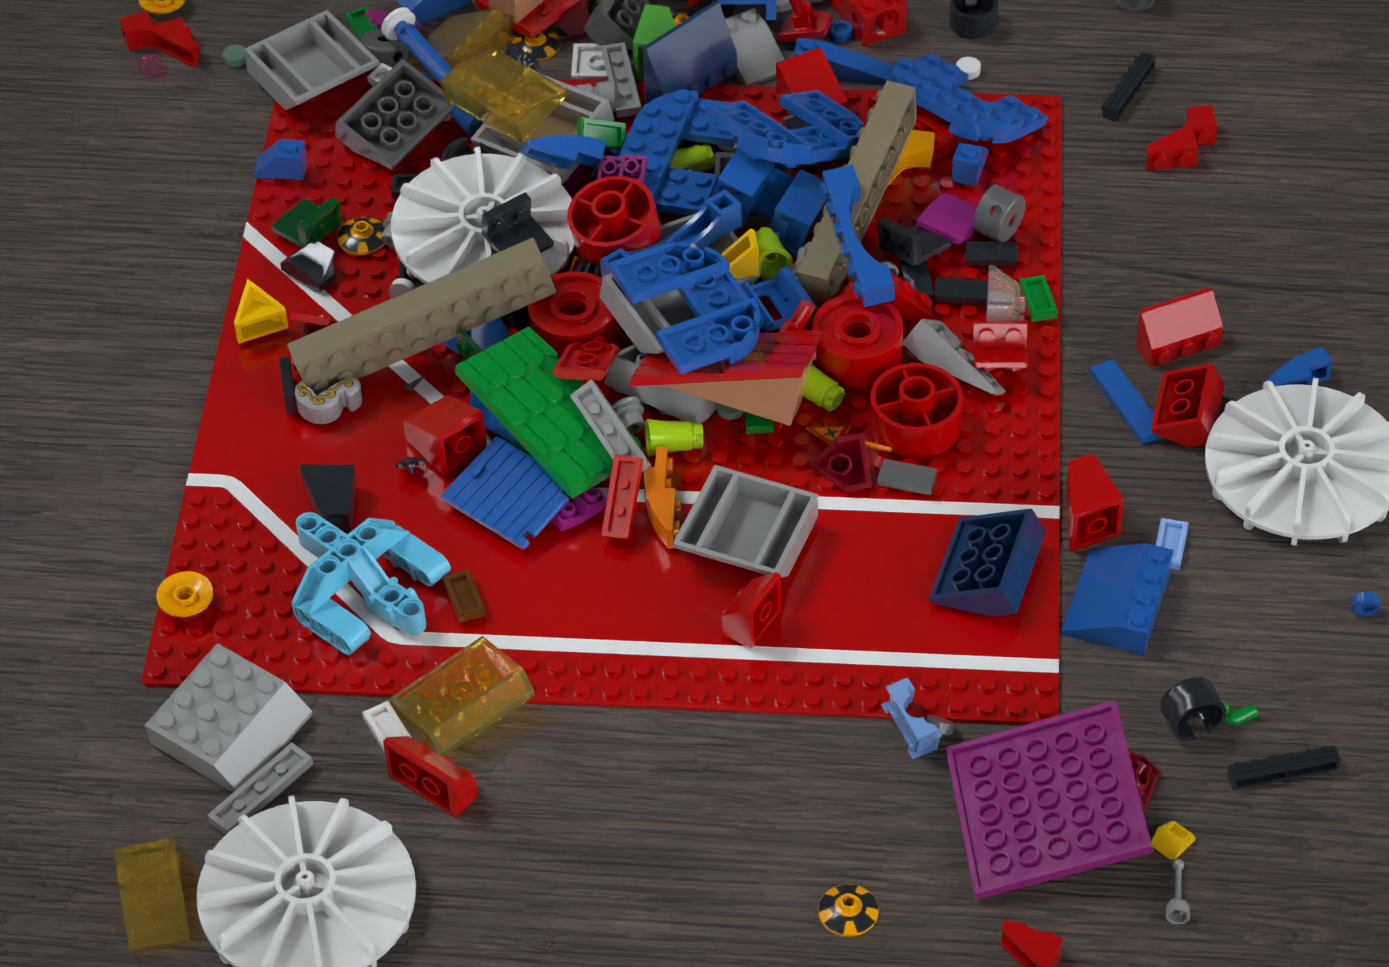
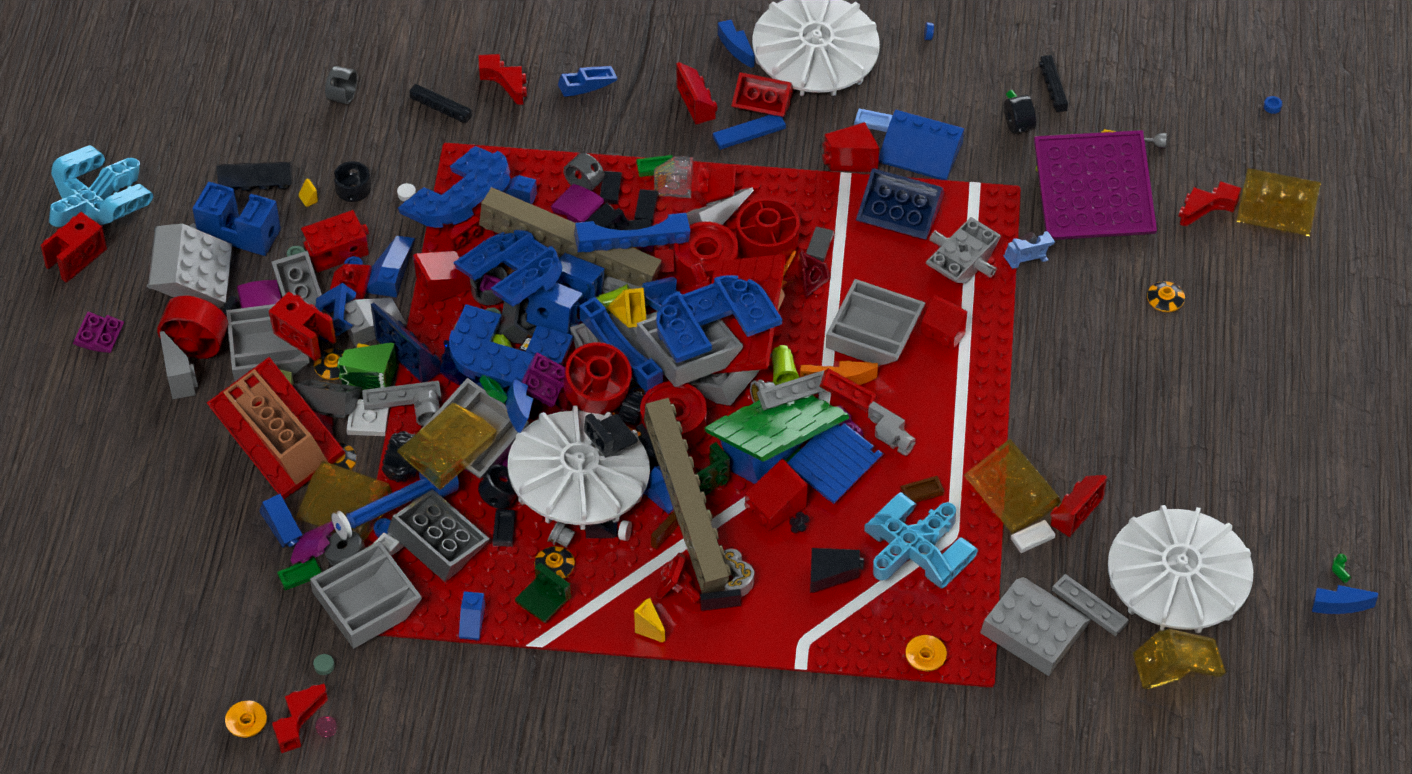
camera: 90 degrees left, 5 degrees up
black slope [280,240,337,293] -> none
red tile [553,335,620,381] -> none
none -> blue slope [558,66,617,97]
none -> light grey plate [868,401,916,456]
none -> light grey slope [926,217,1001,283]

